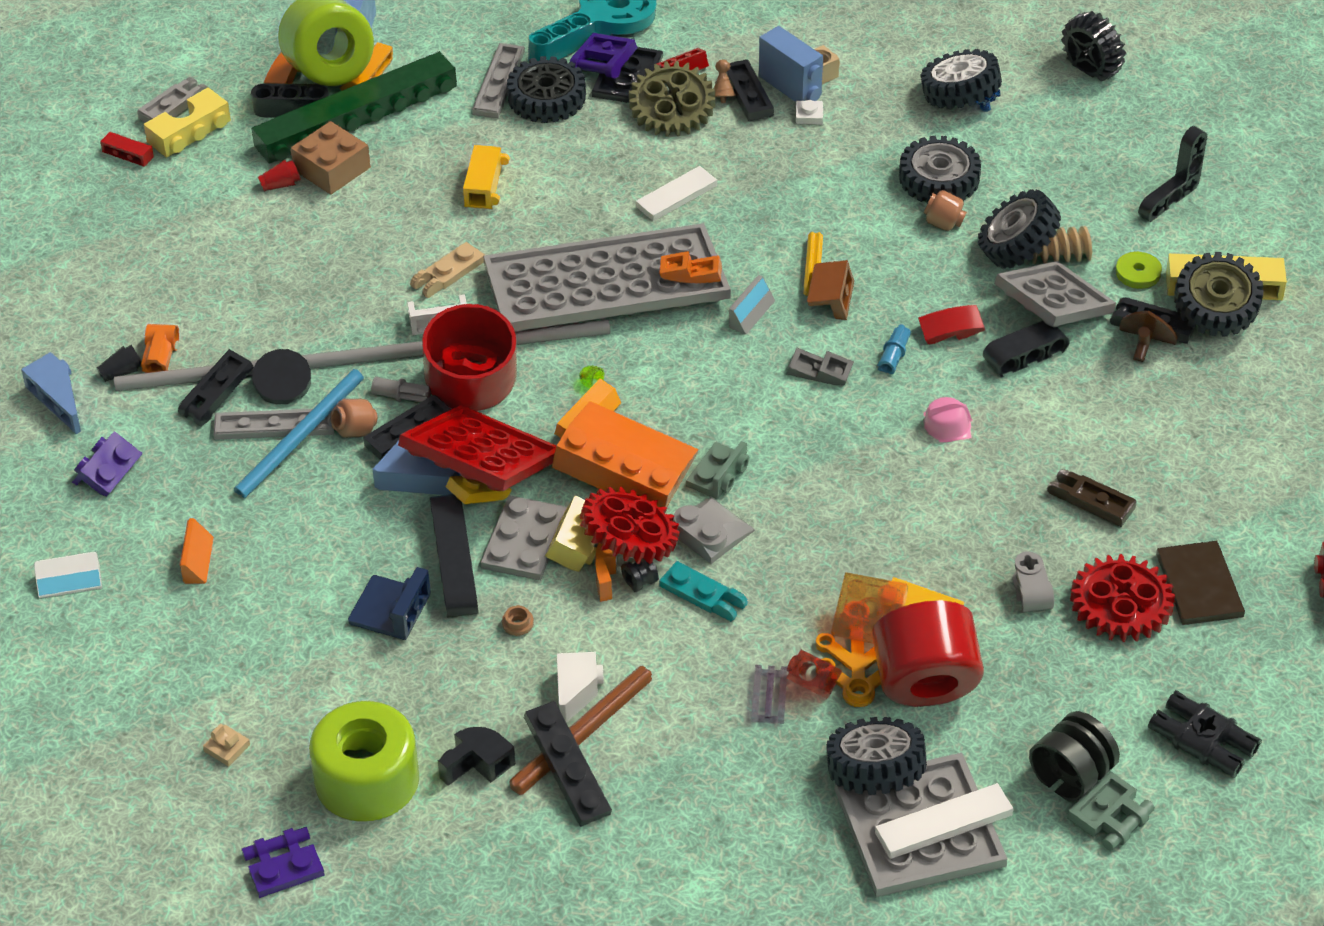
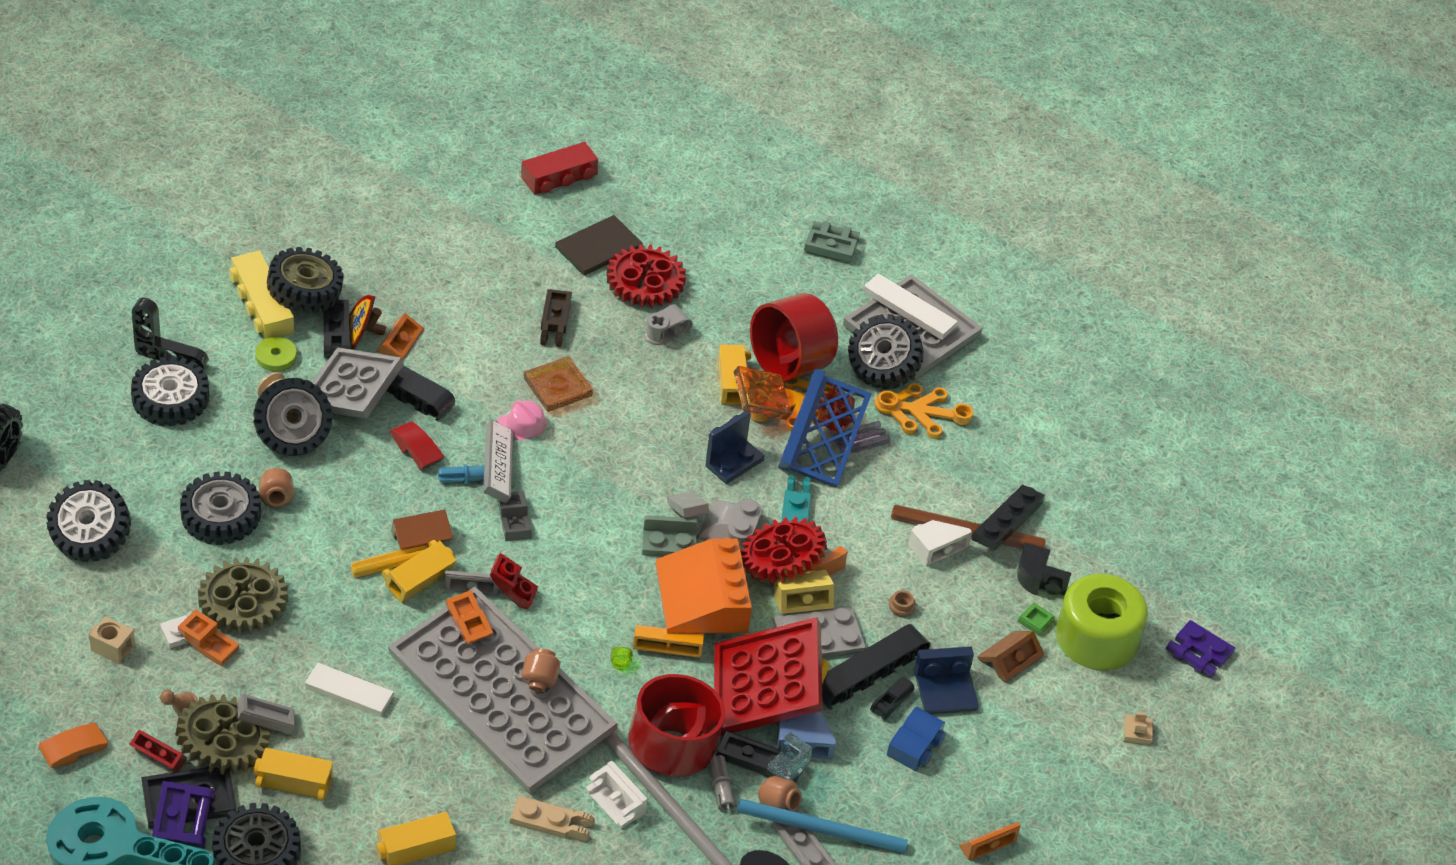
camera: 125 degrees left, 0 degrees up
black plate [726,59,774,122] -> none
medium blue brick [758,26,823,102] -> none
pearl dark grey wheel [1029,711,1120,801] -> none
black pin [1148,690,1262,778] -> none
none -> orange slope [38,723,108,768]
none -> wheel [131,357,210,426]
none -> orange slope [178,609,239,667]
none -> olive gear [198,557,288,635]
none -> light grey tile [237,694,295,735]
none -> yellow brick [254,748,333,801]
none -> orange slope [375,313,424,361]
none -> yellow brick [382,540,457,603]
none -> tile [483,419,513,503]
none -> red slope [489,553,539,609]
none -> nougat head [521,648,561,692]
none -> clear orange plate [523,356,593,412]
none -> light grey tile [667,491,709,518]
none -> dark blue bracket [705,410,765,484]
none -> clear light blue panel [767,732,812,781]
none -> blue fence [778,369,872,487]
none -> black bar [870,676,915,720]
none -> light orange plant [875,383,973,439]
none -> blue brick [887,706,946,771]
none -> dark orange panel [977,631,1044,681]
none -> bright green tile [1017,602,1055,636]

